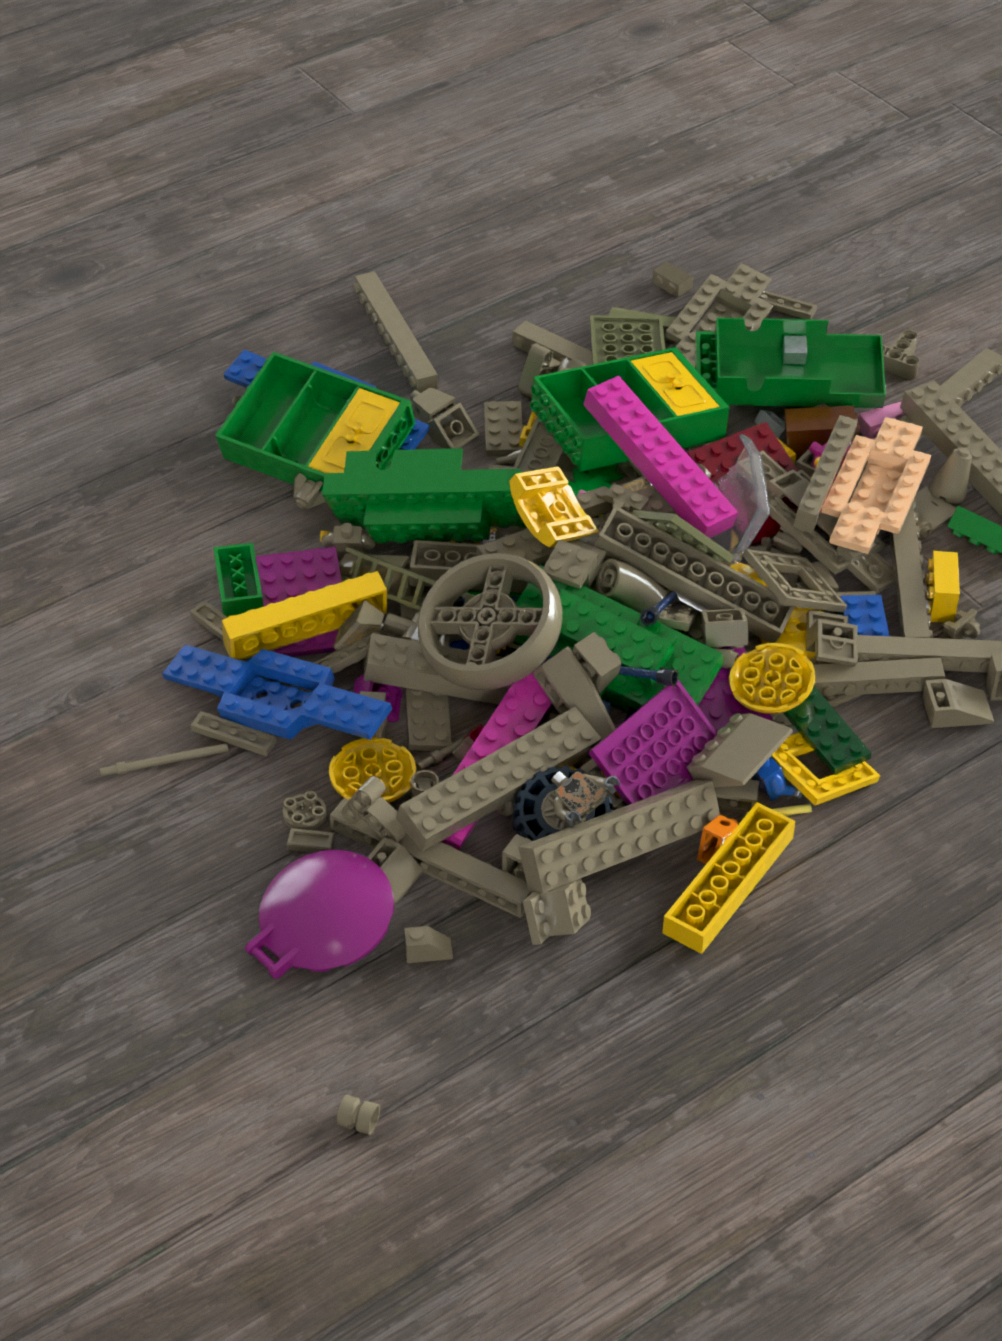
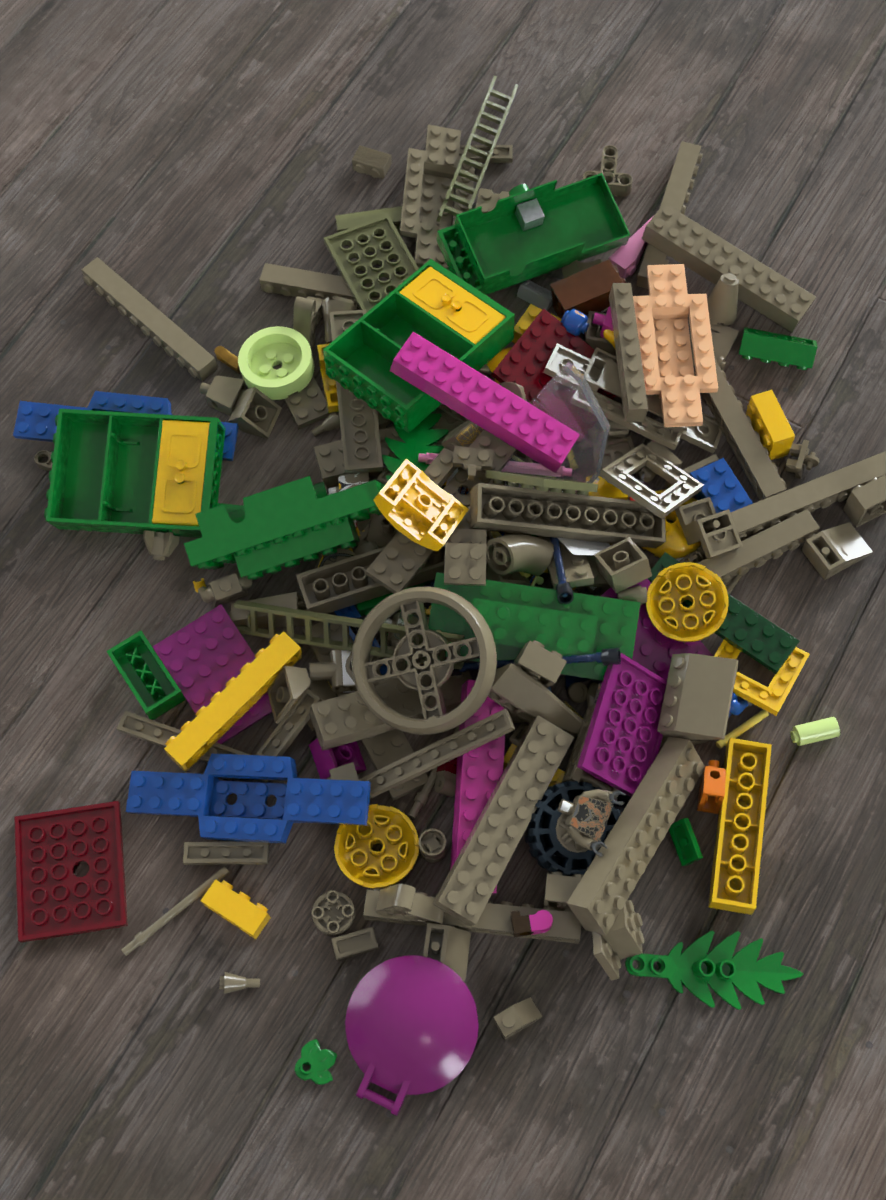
camera: 20 degrees left, 20 degrees up
none -> dark red plate [14,801,128,943]
none -> yellow brick [201,879,271,939]
none -> pearl gold bar [214,346,241,373]
none -> dark tan cone [219,972,260,994]
none -> yellowish green brick [238,326,314,400]
none -> green plate [295,1039,337,1085]
none -> dark tan plate [359,709,515,799]
none -> olive ladder [436,75,519,222]
none -> leg [511,910,553,937]
none -> blue head [561,309,589,336]
none -> green plant [625,931,803,1010]
none -> green plate [669,818,703,866]
none -> yellowish green brick [790,717,840,746]

